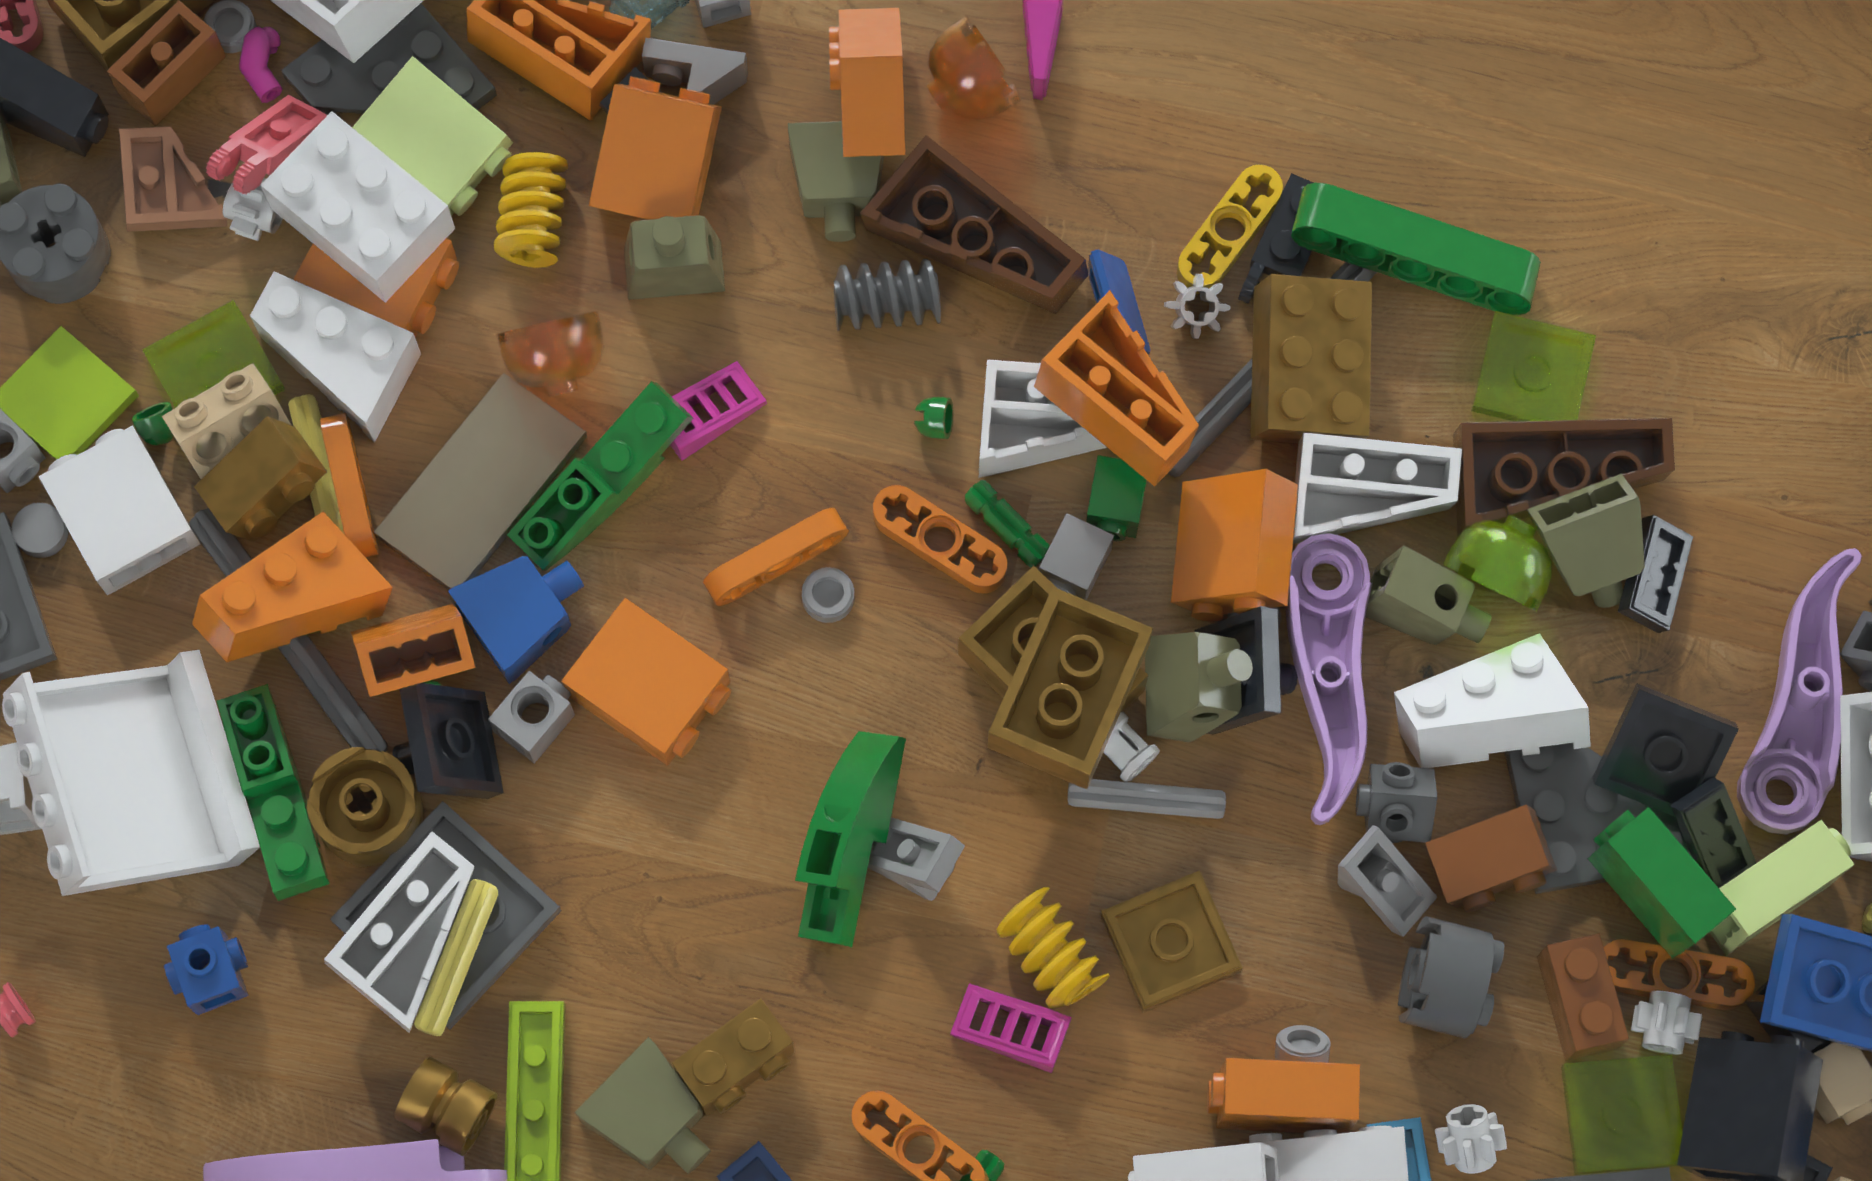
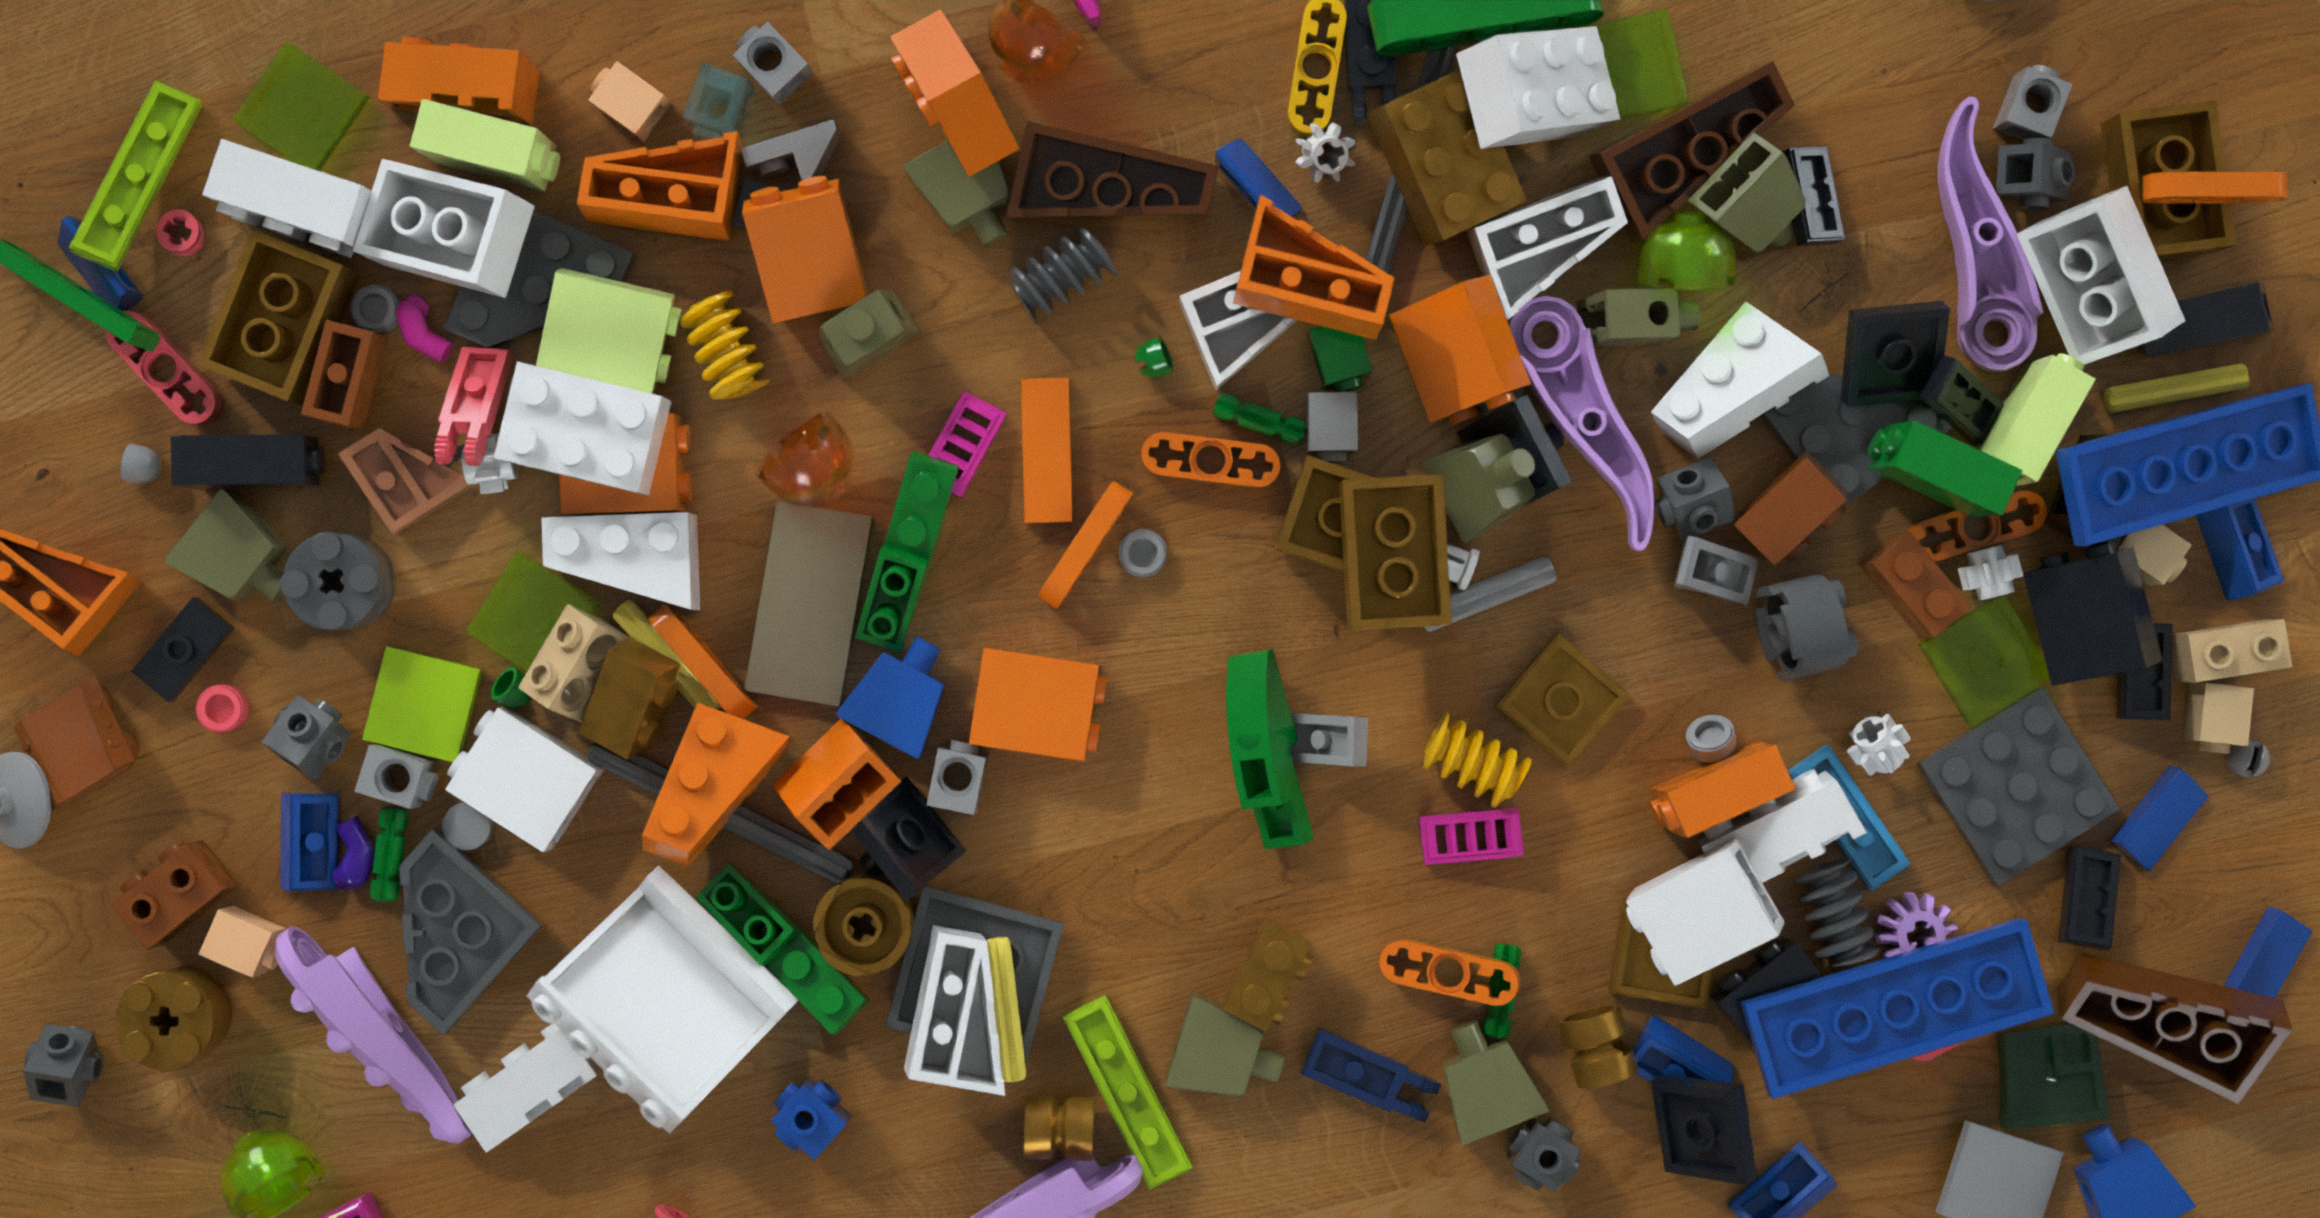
camera: 30 degrees left, 15 degrees up
none -> orange tile [1021,377,1073,524]
none -> white brick [1456,26,1621,149]

